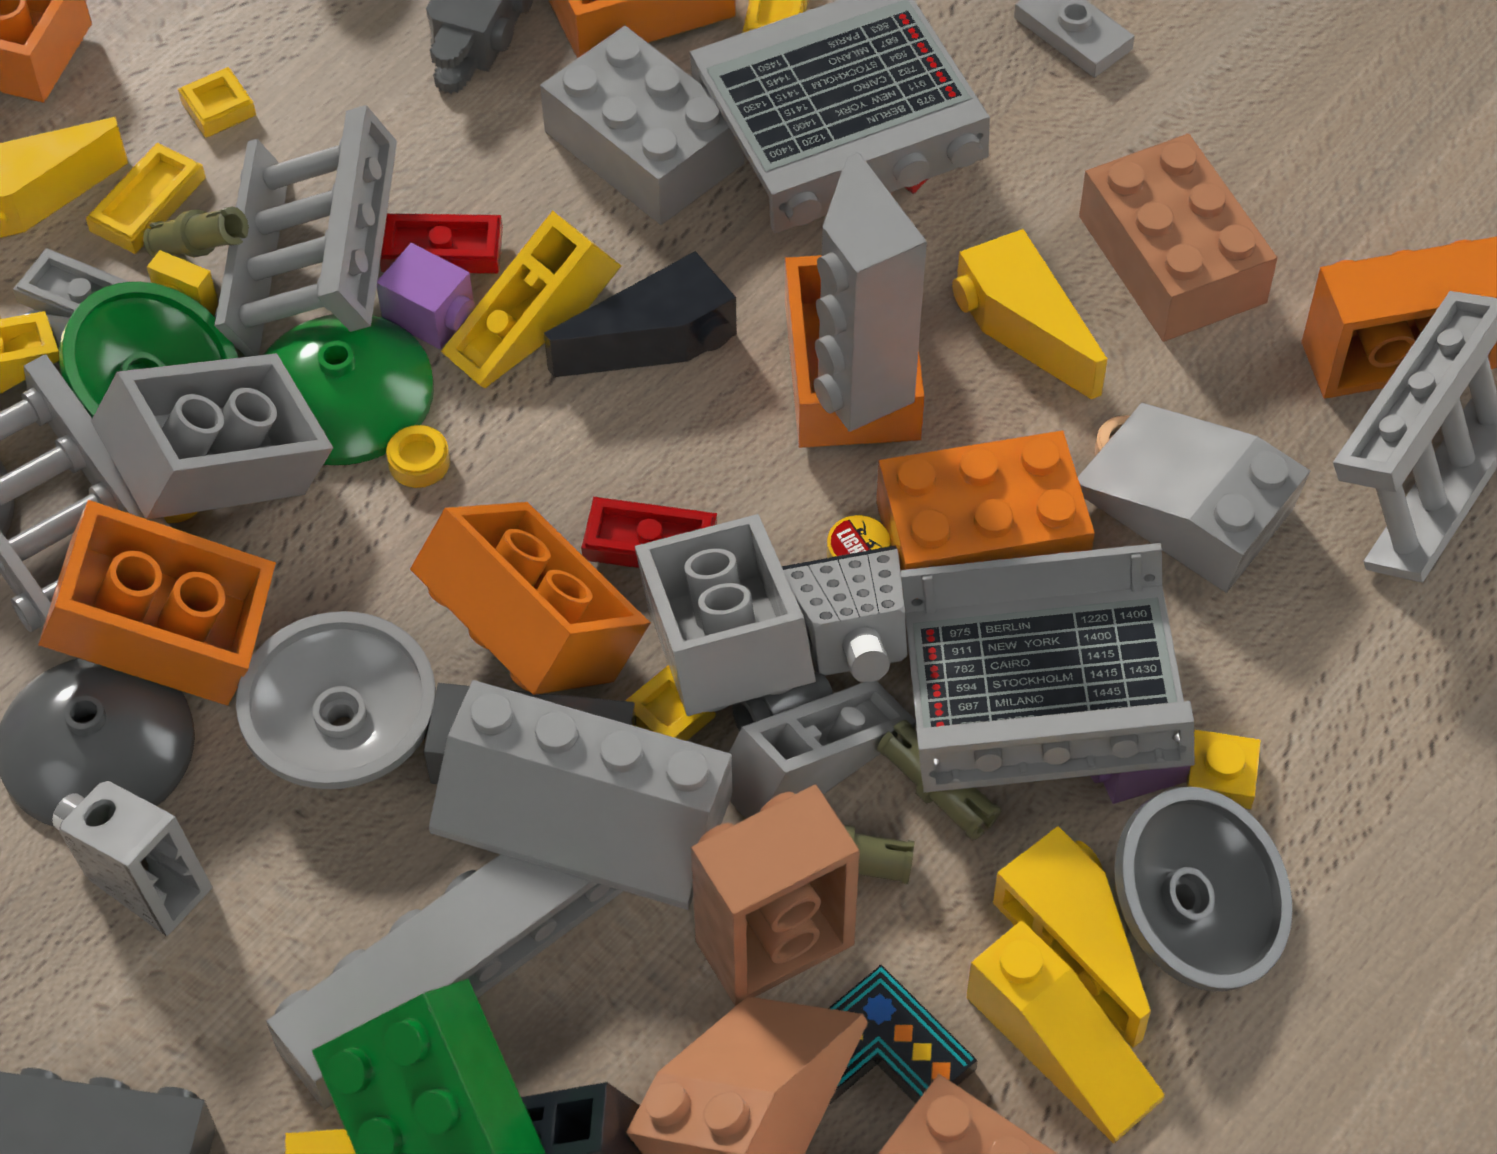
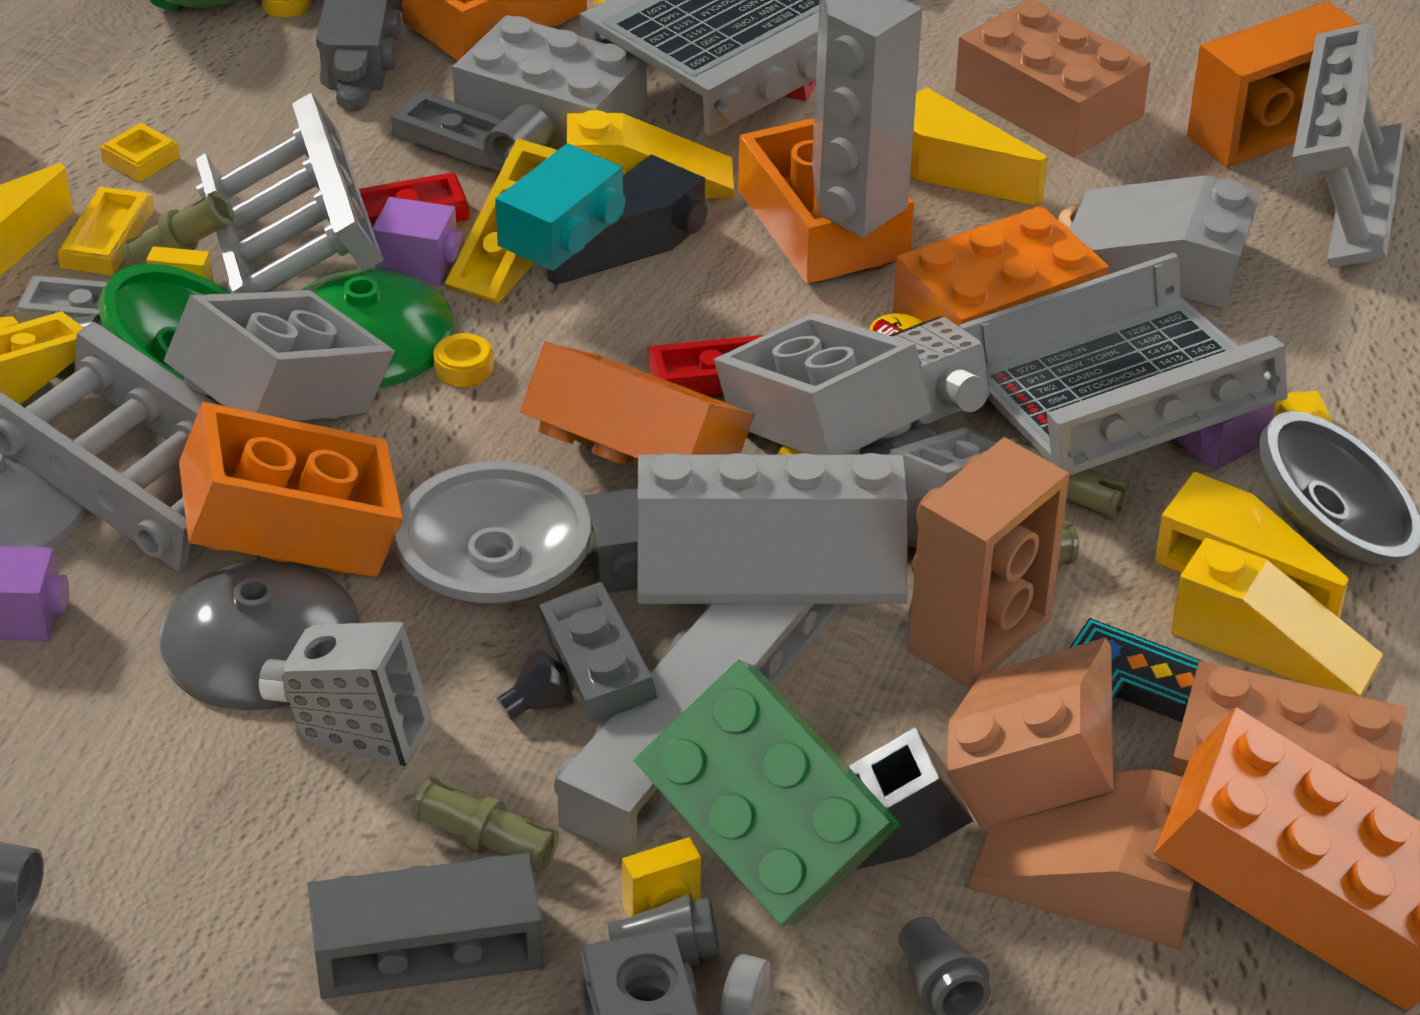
camera: 20 degrees left, 15 degrees down
none -> dark grey plate [391,91,555,172]
none -> olive pin [411,777,559,874]
none -> teal brick [495,143,625,271]
none -> black rock [496,648,574,721]
none -> dark grey plate [538,582,657,722]
none -> yellow slope [567,110,734,199]

